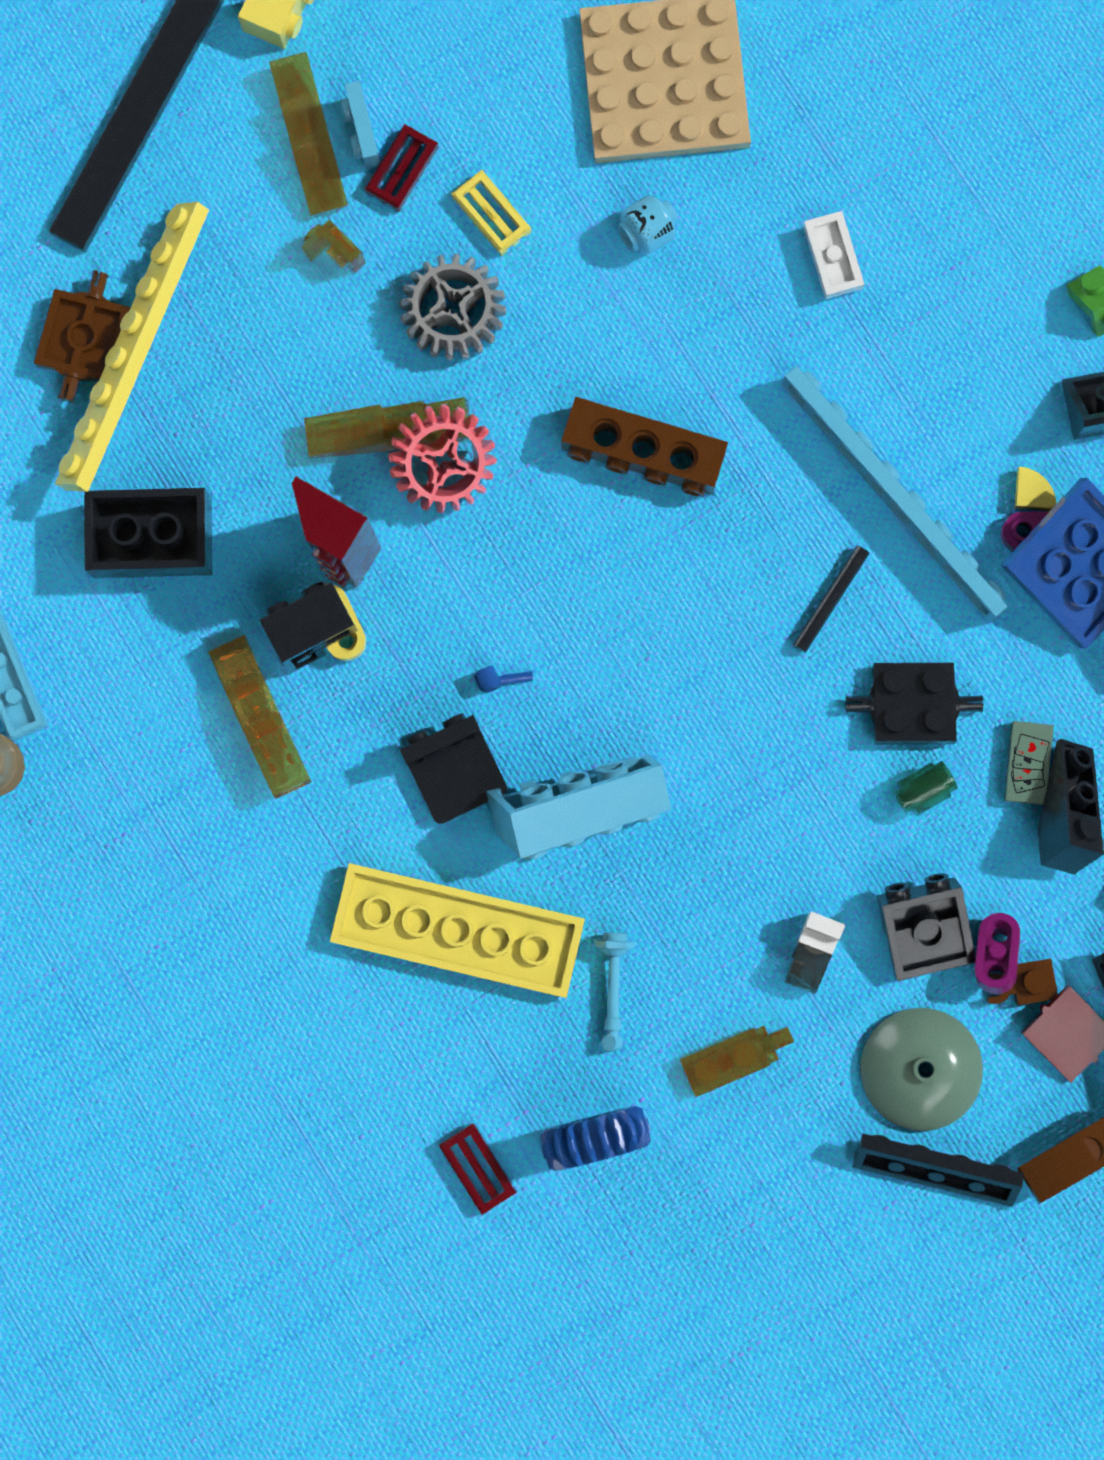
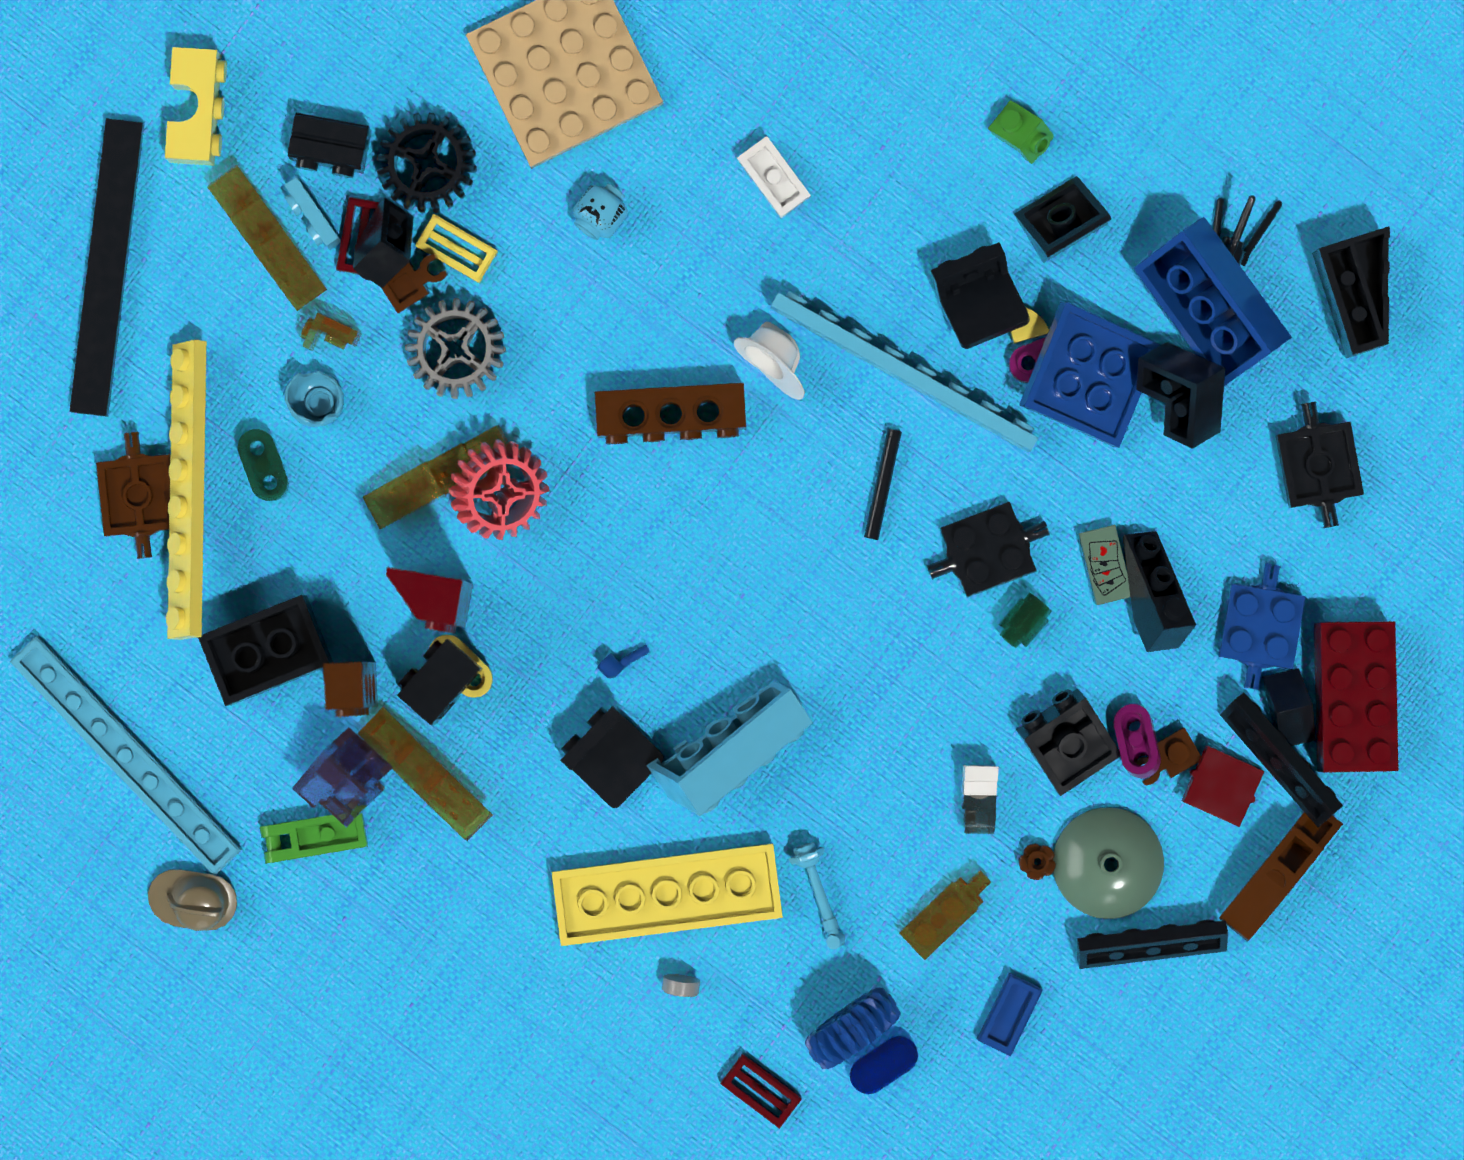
camera: 30 degrees left, 5 degrees up
none -> clear green plate [238,429,289,502]
none -> bright green plate [260,810,368,864]
none -> medium azure hair [285,371,344,427]
none -> black brick [288,113,372,178]
none -> clear purple plate [292,728,393,828]
none -> reddish brown brick [323,662,378,717]
none -> black slope [353,197,414,288]
none -> black gear [376,113,477,214]
none -> reddish brown plate [382,254,449,313]
none -> light grey tile [662,974,700,997]
none -> white piece [734,322,805,400]
none -> clear blue tile [849,1035,918,1094]
none -> black bracket [931,242,1030,349]
none -> blue tile [977,973,1043,1057]
none -> reddish brown plate [1019,843,1056,880]

